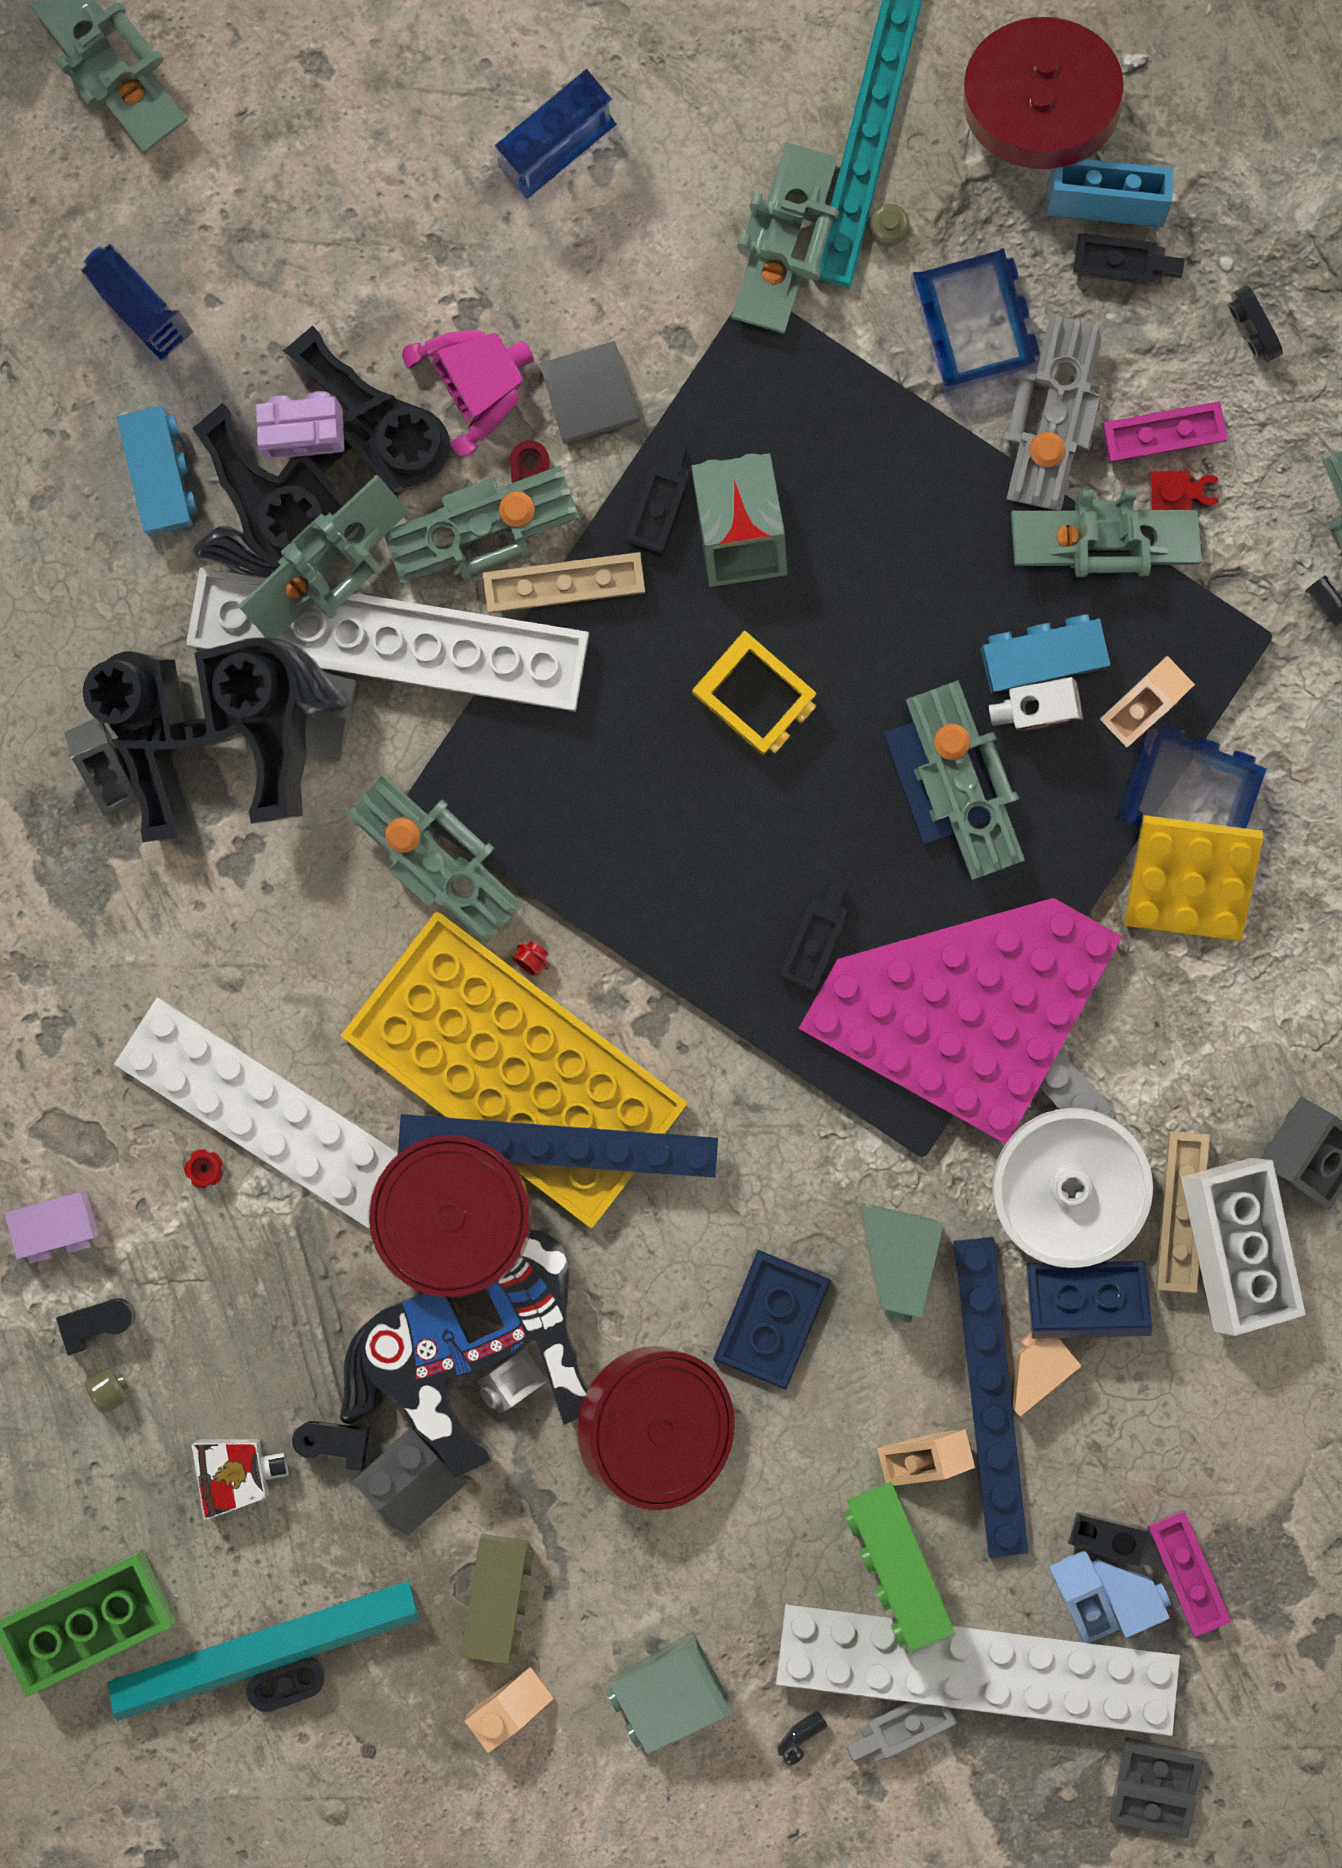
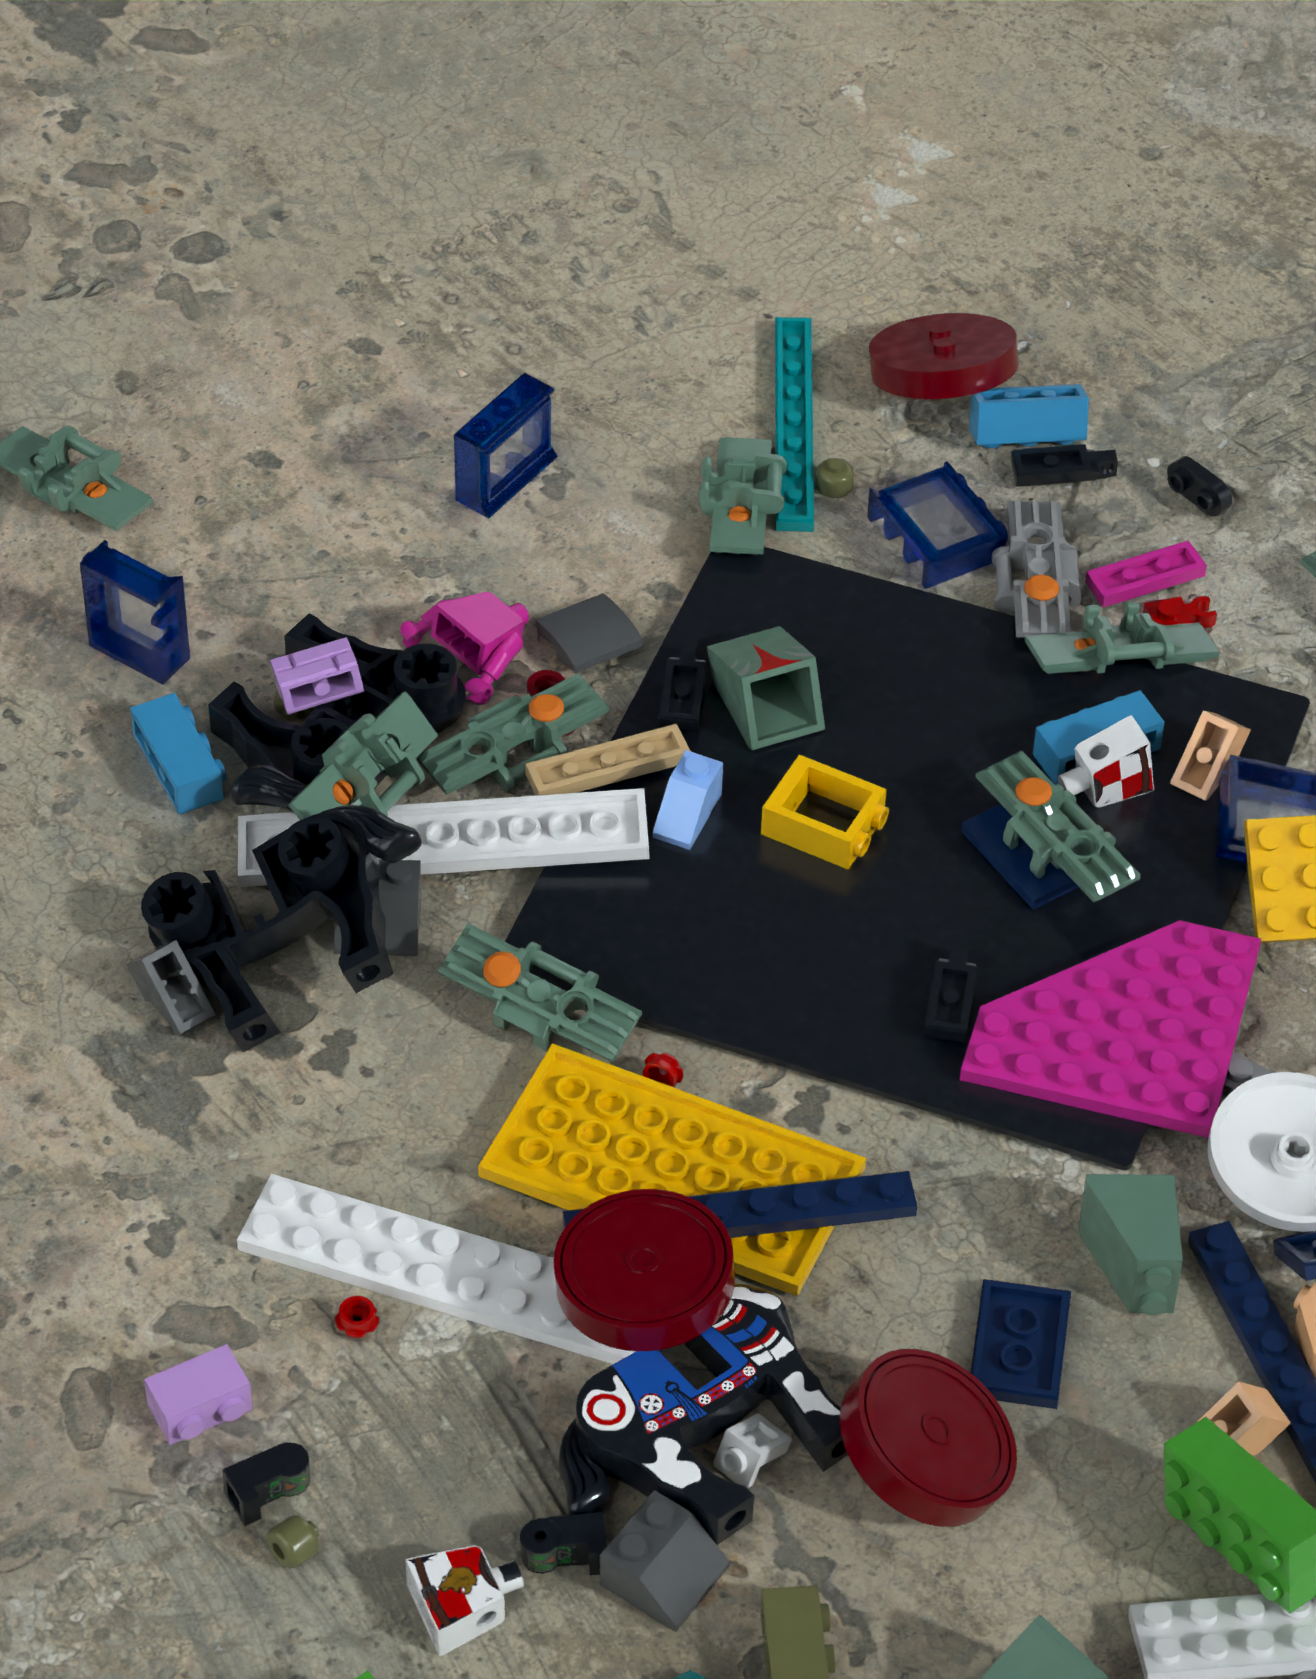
camera: 15 degrees left, 40 degrees down
none -> light blue slope [652,750,723,850]

